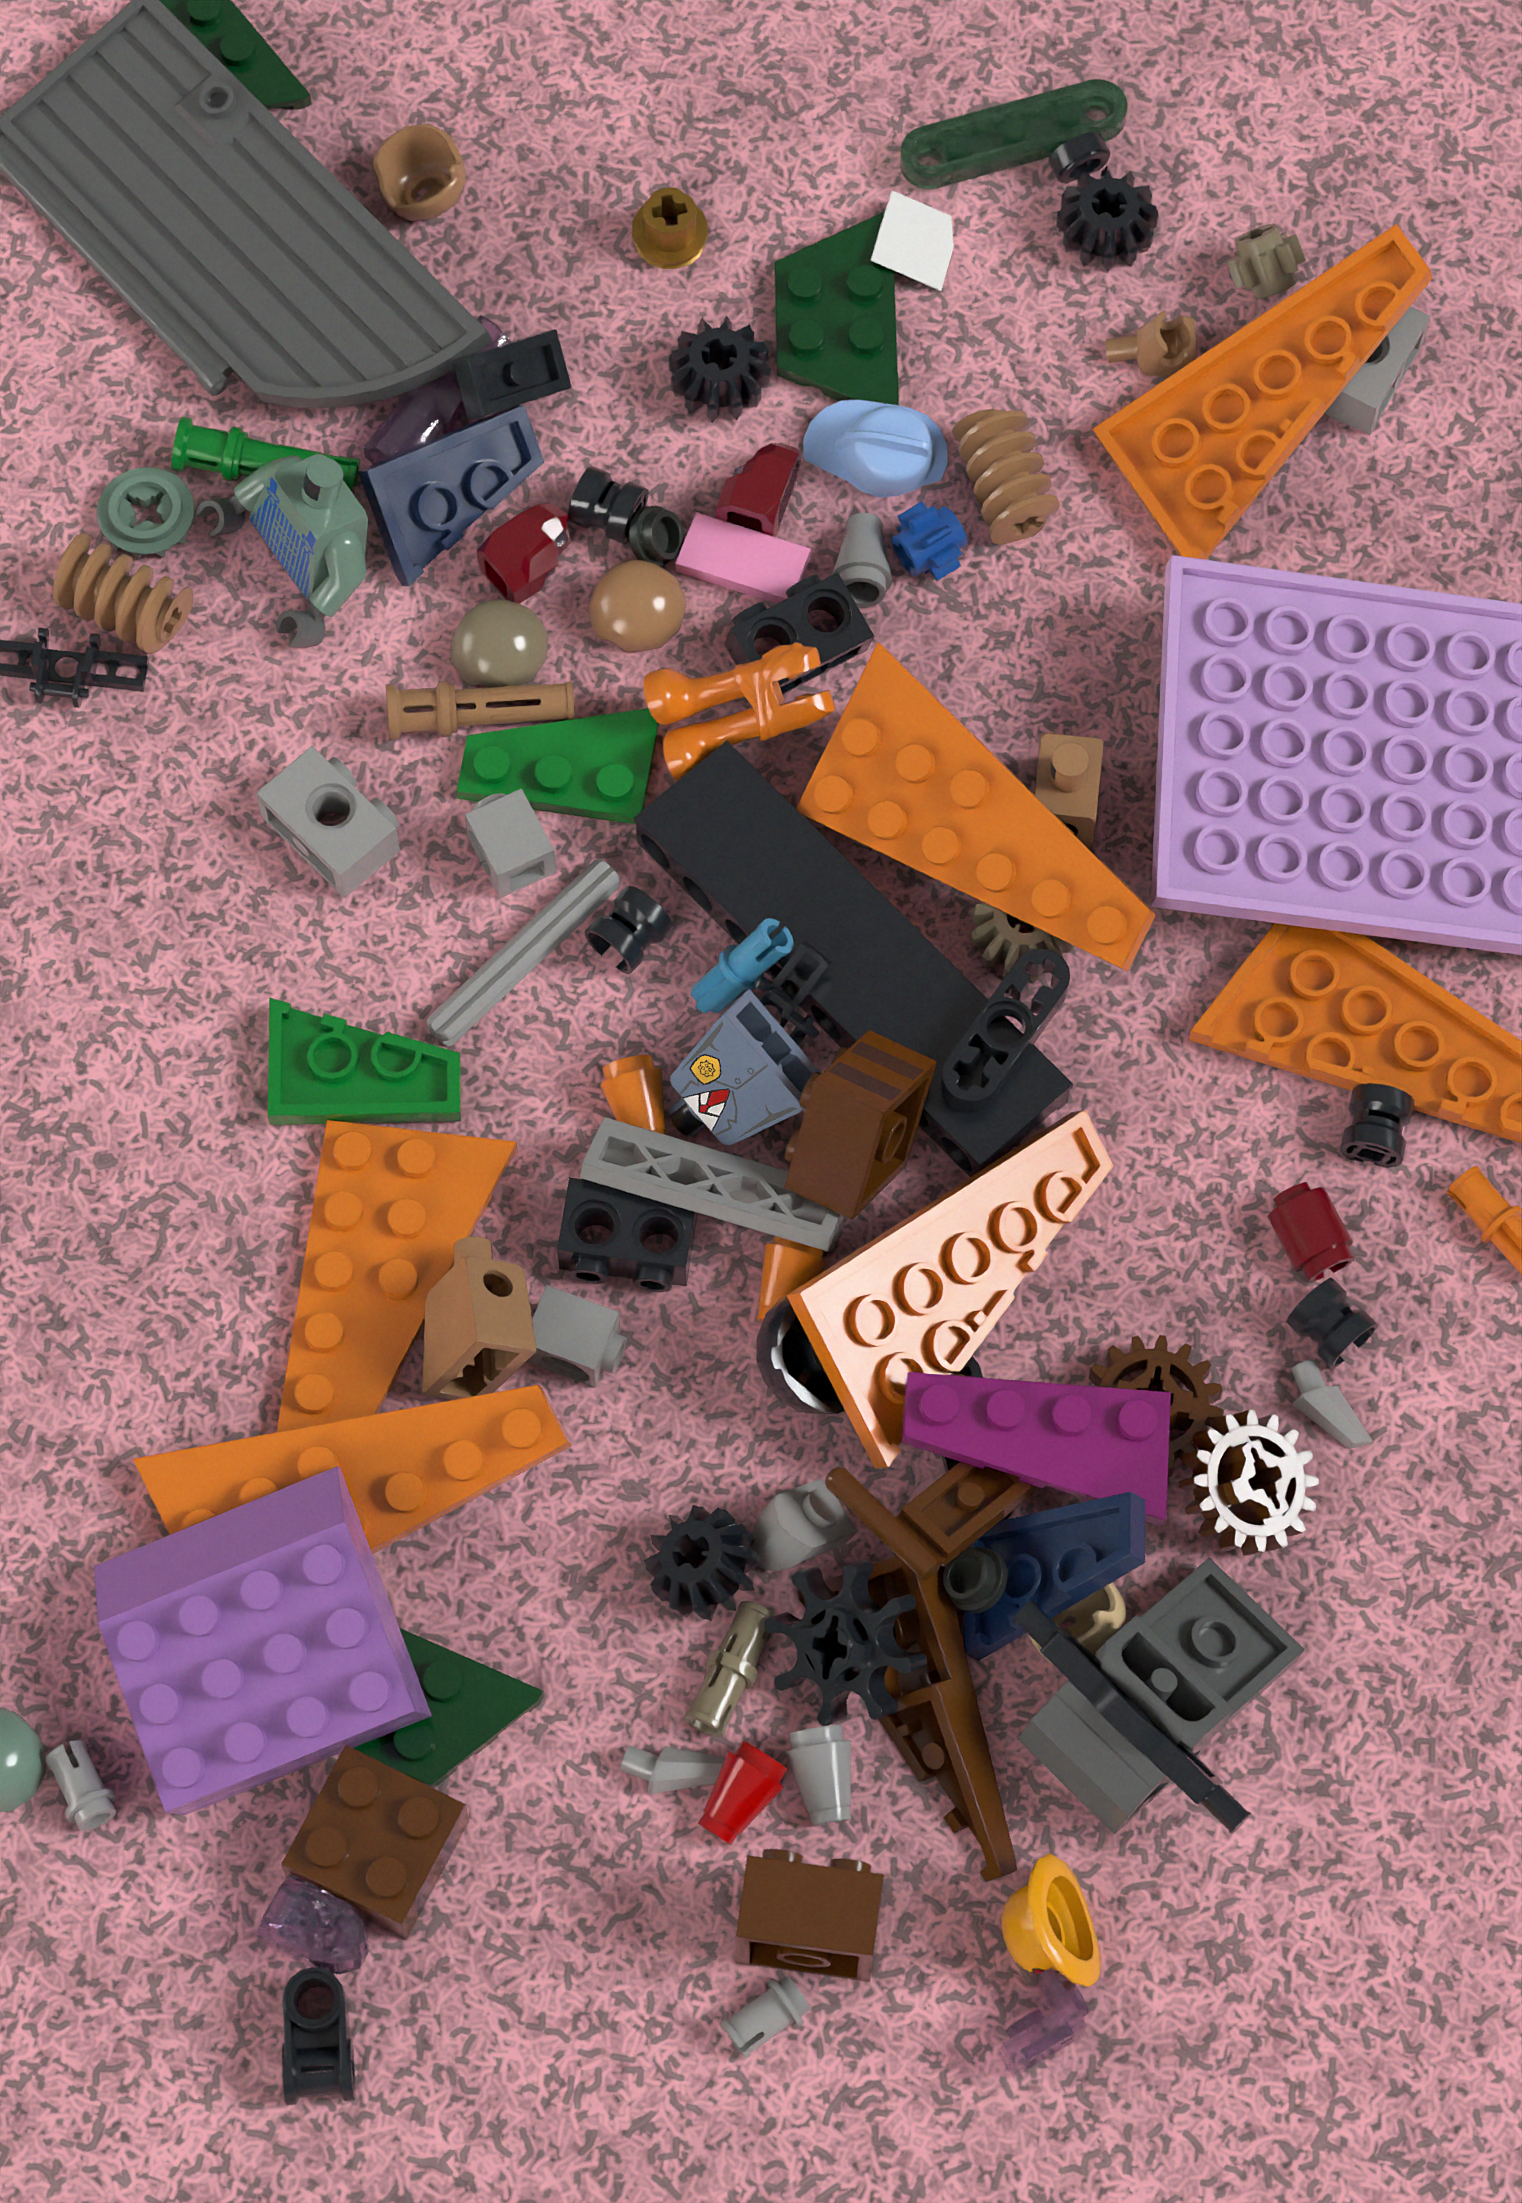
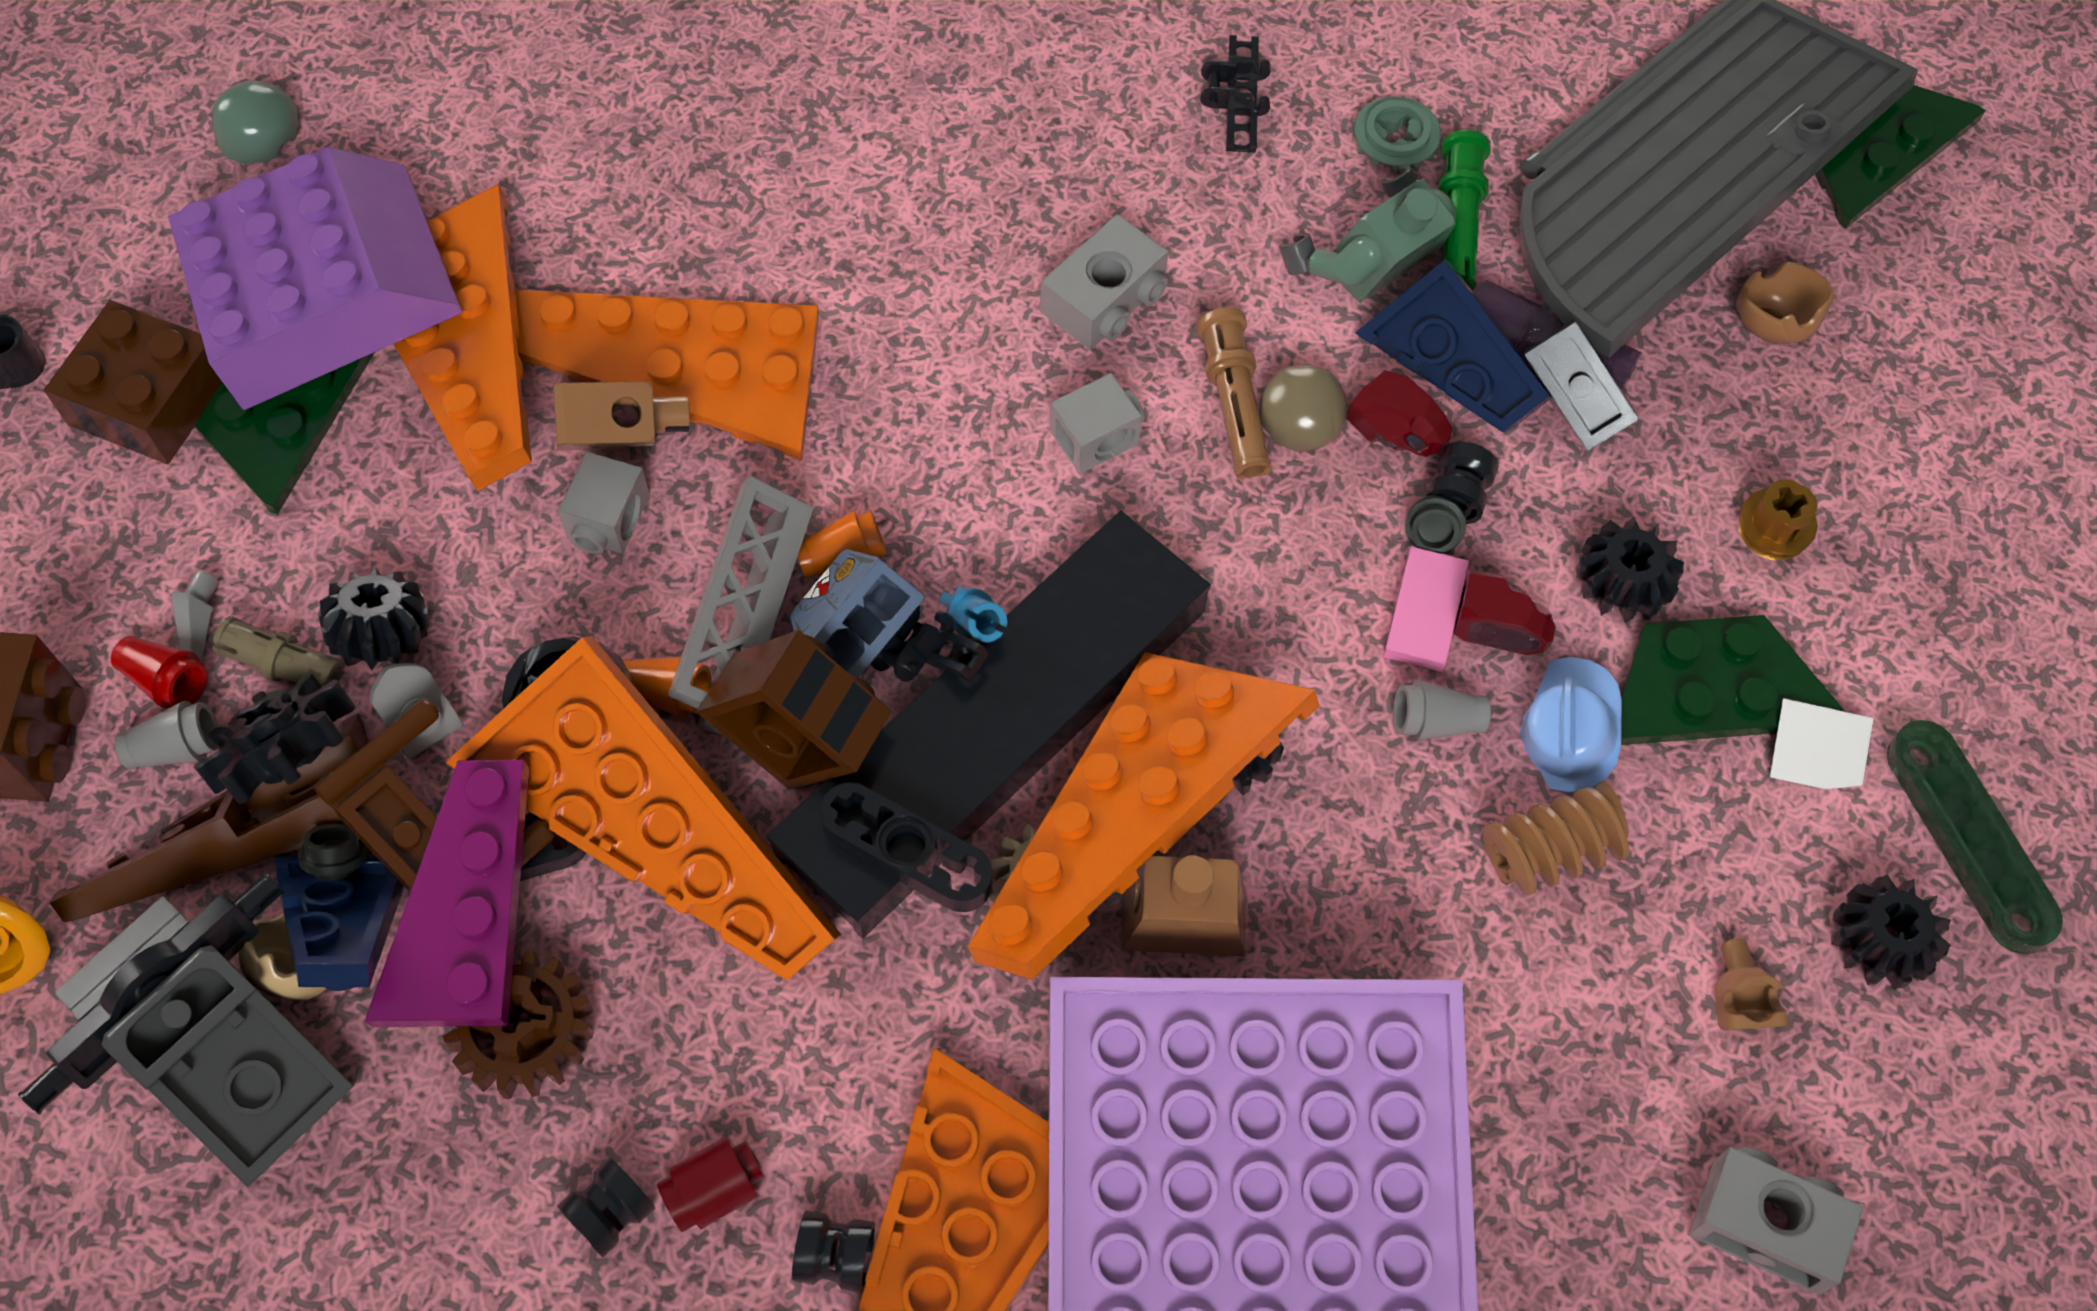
camera: 85 degrees right, 5 degrees down
light grey pin [45,1740,117,1831] -> none
medium nougat piece [53,532,194,654] -> none
rock [256,1874,370,1975] -> none
green wing [268,997,461,1125] -> none
light grey axle [427,859,620,1046] -> none
green wing [456,708,659,824] -> none
black brick [557,1177,698,1292] -> none
black wheel [585,885,673,974] -> none
medium nougat hair [587,560,686,653] -> none
orange piece [643,642,835,781] -> none
black brick [724,573,874,695] -> none
blue gear [891,501,967,581] -> none
black tile [1048,132,1111,184] -> none
orange wing [1092,224,1433,560] -> none
gear [1179,1410,1319,1556] -> none
dark tan gear [1226,224,1306,298] -> none
light grey bar [1291,1360,1374,1449] -> none

